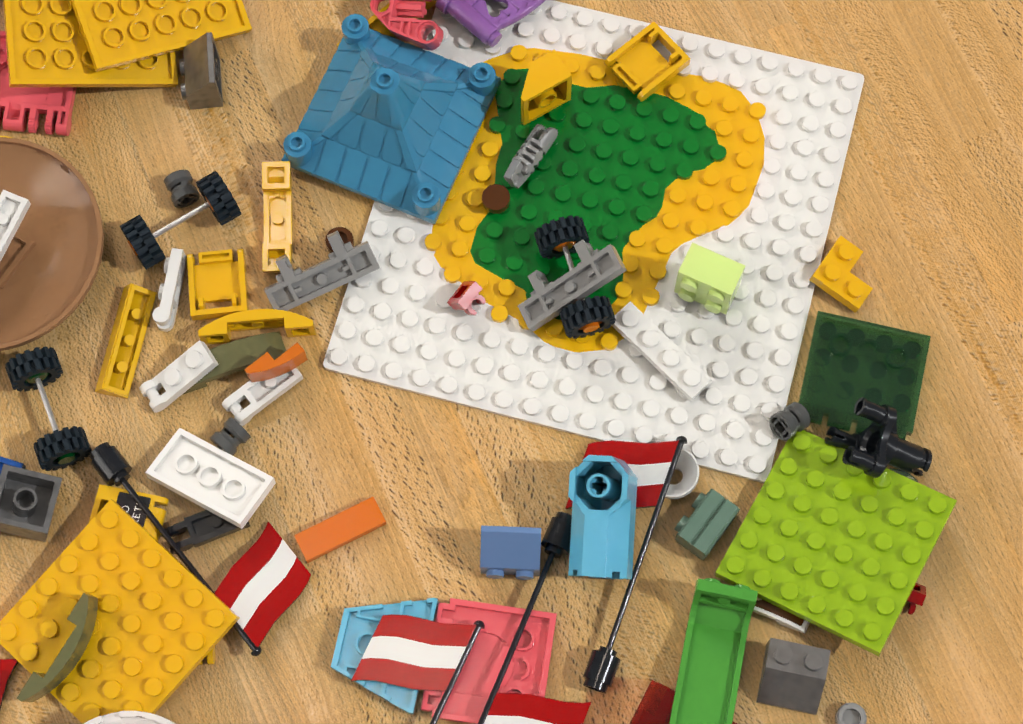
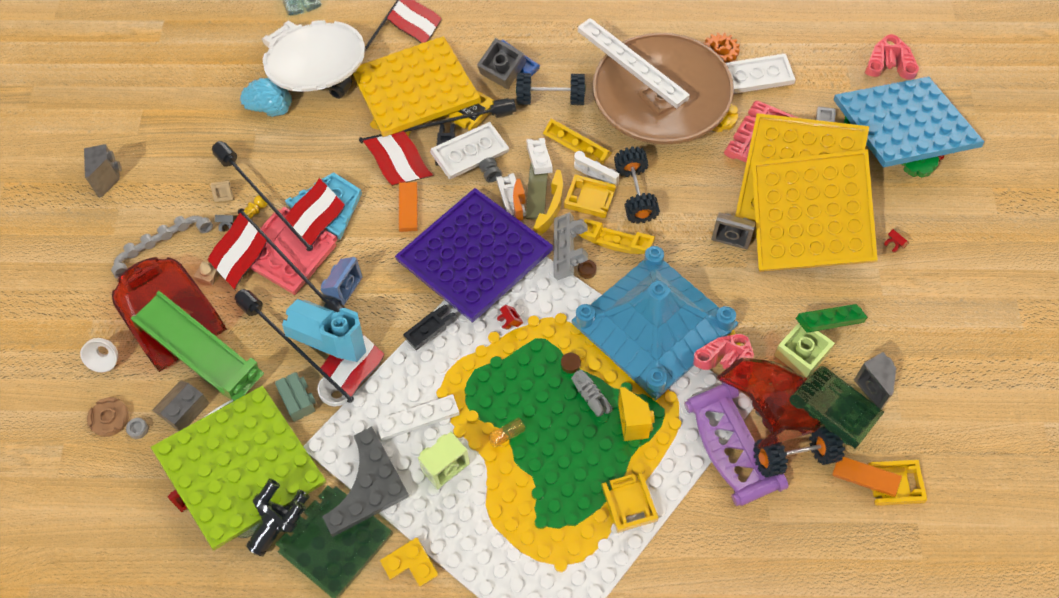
camera: 115 degrees right, 10 degrees down
olive slope [17,593,98,702] -> none
dark grey wheel [164,170,200,208] -> none
light grey hinge [518,239,627,331] -> none
black axle [534,215,616,339] -> none
dark grey wheel [769,402,811,441] -> none
none -> dark grey plate [322,427,409,537]
none -> dark purple plate [395,188,553,323]
none -> black hinge [403,304,457,351]
none -> clear yellow bar [489,418,525,447]

